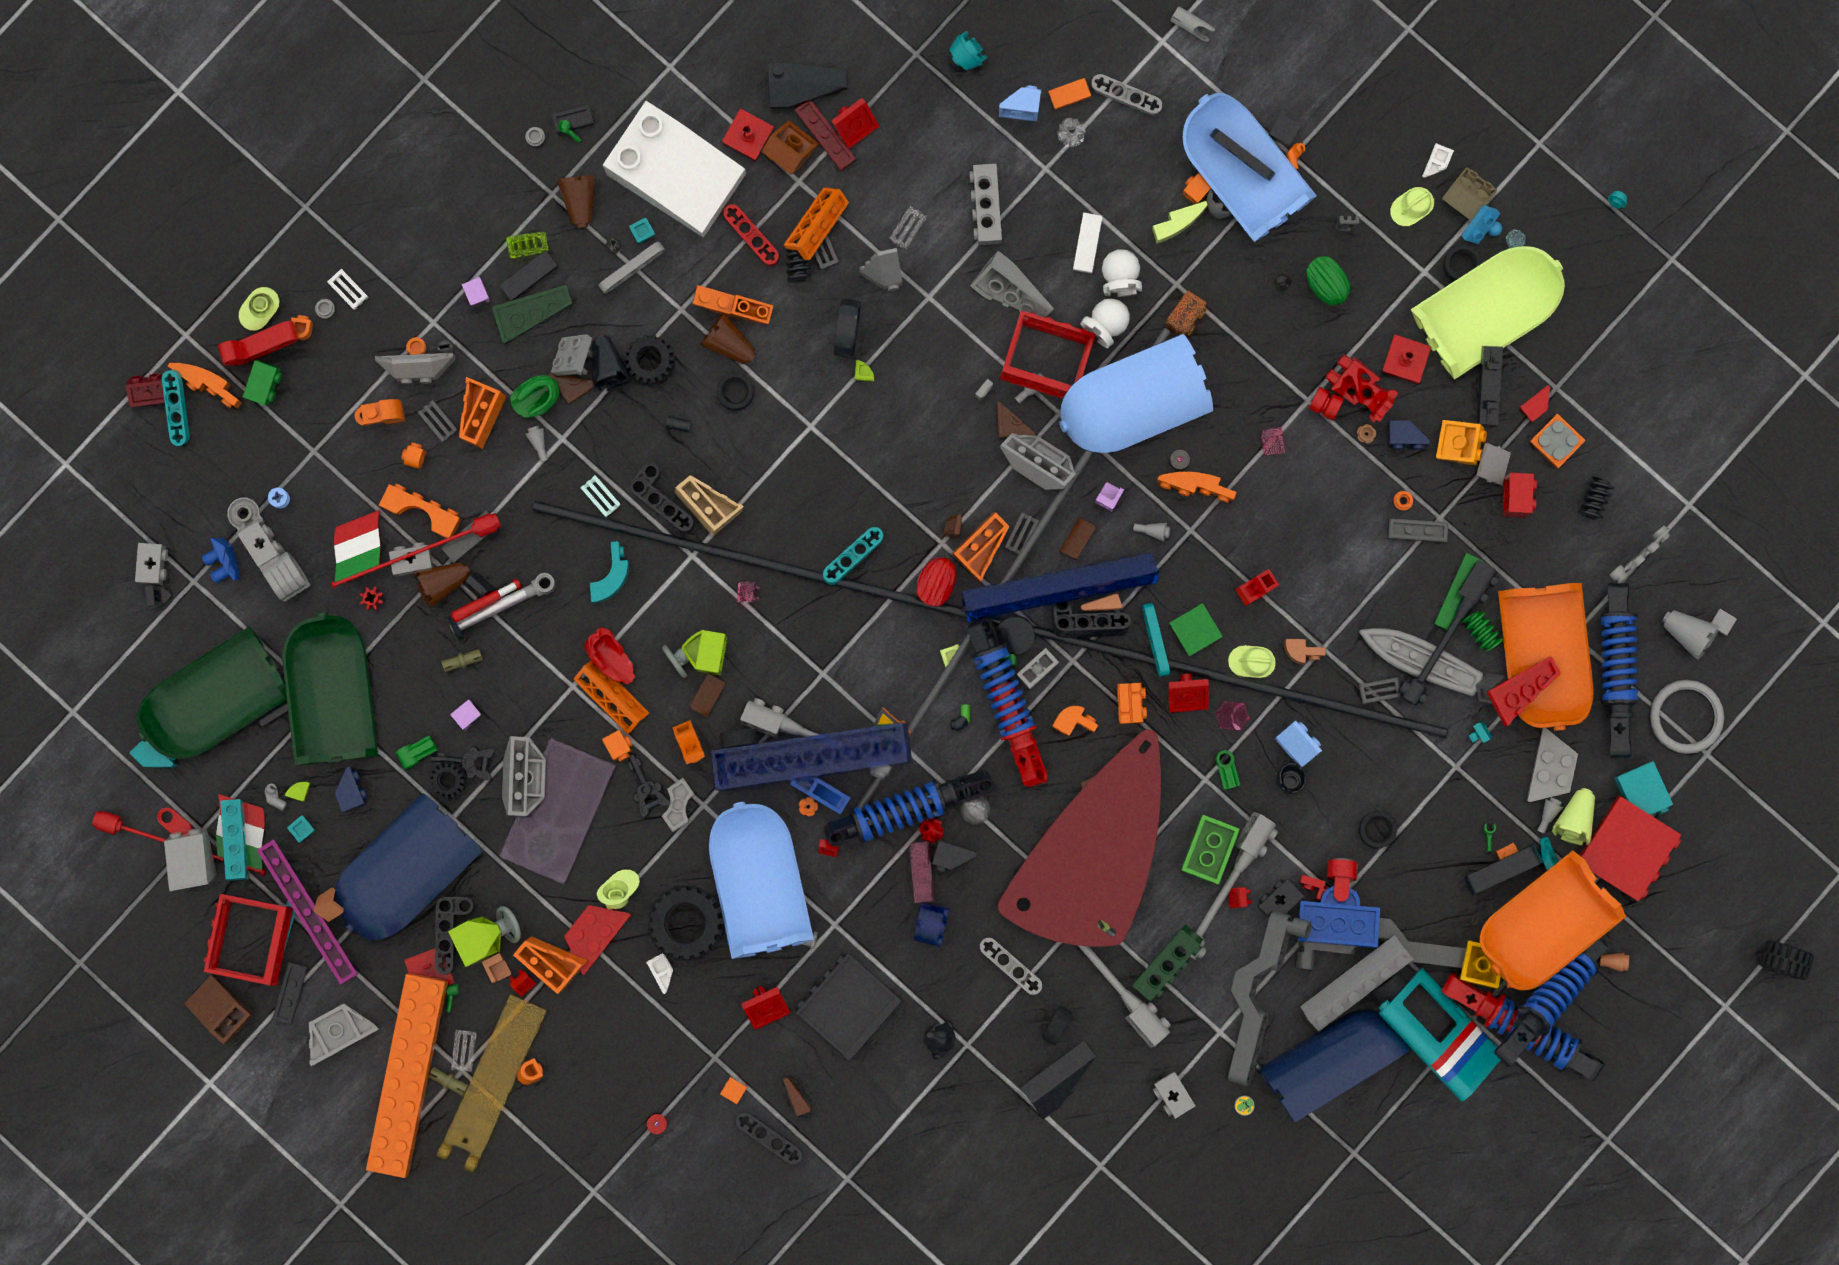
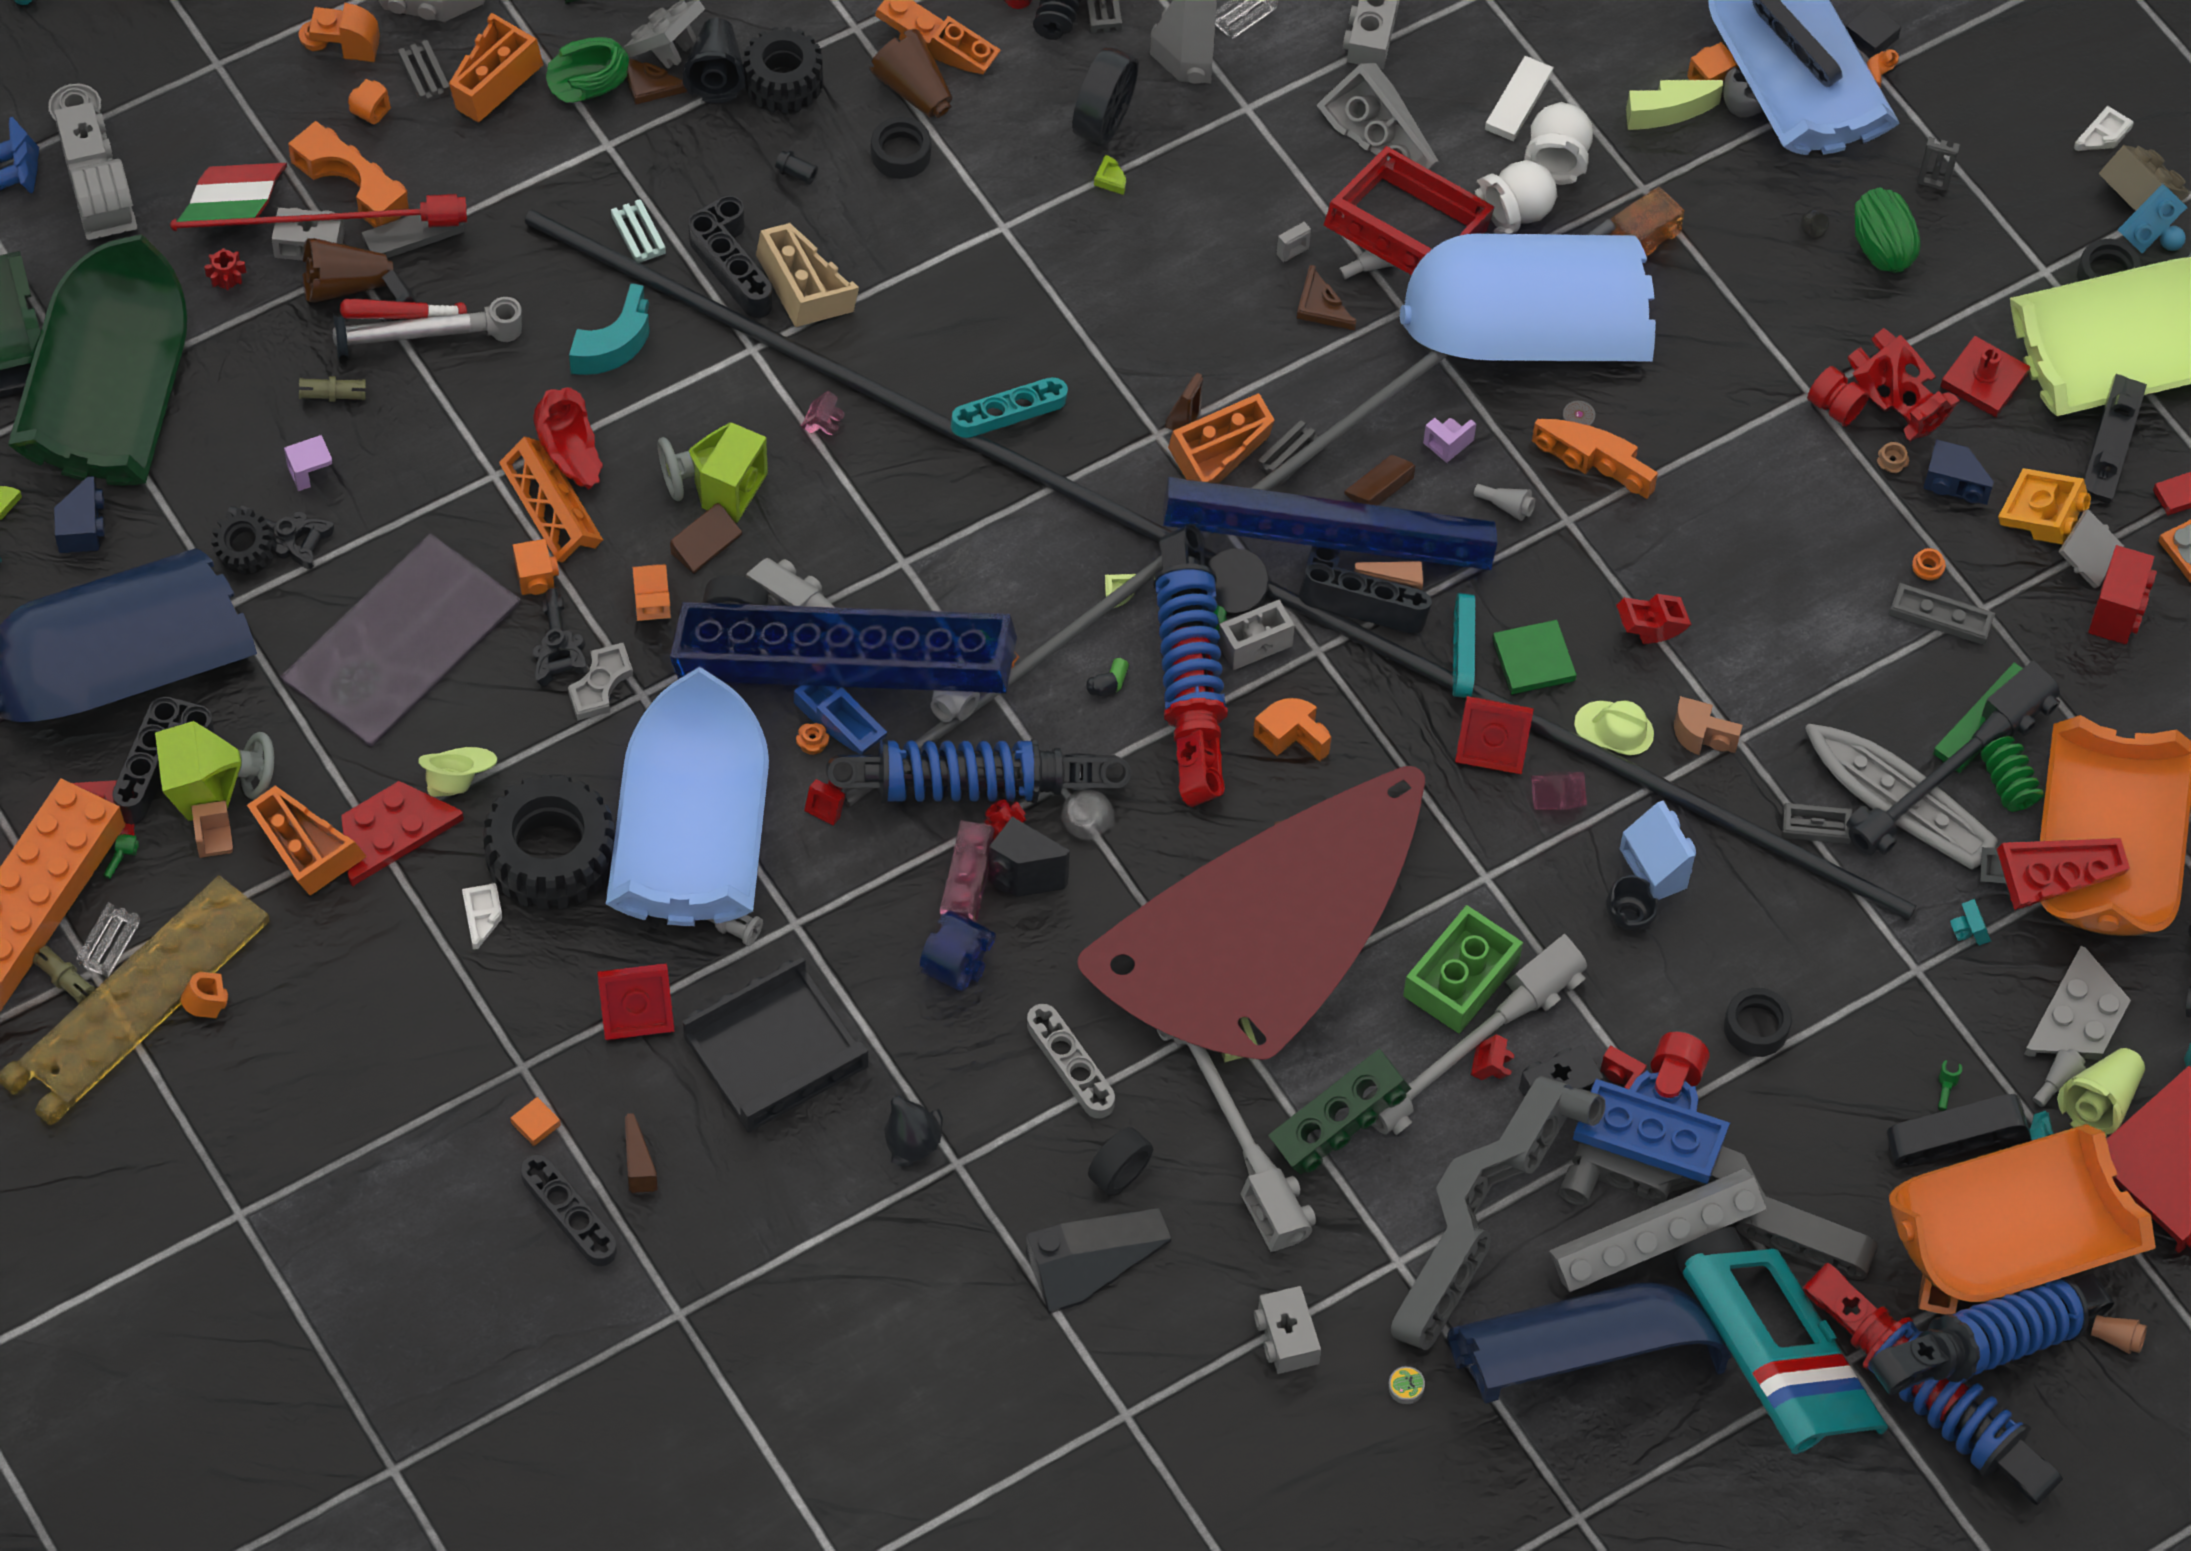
camera: 10 degrees right, 25 degrees down
light blue wheel [268,488,290,509] -> none
green piece [395,736,438,770] -> none
light grey wedge [502,736,546,816] -> none
red tile [509,969,536,997] -> none
light grey cone [525,426,548,462] -> none
red tile [647,1114,667,1134] -> none
red hair [916,557,957,606] -> none
light grey wedge [1000,433,1076,490] -> none
orange brick [1117,683,1147,724] -> none
green piece [1215,750,1240,790] -> none
clear pink panel [1261,427,1285,456] -> none
yellowish green piece [1390,187,1434,226] -> none
yellow slope [1460,941,1501,989] -> none

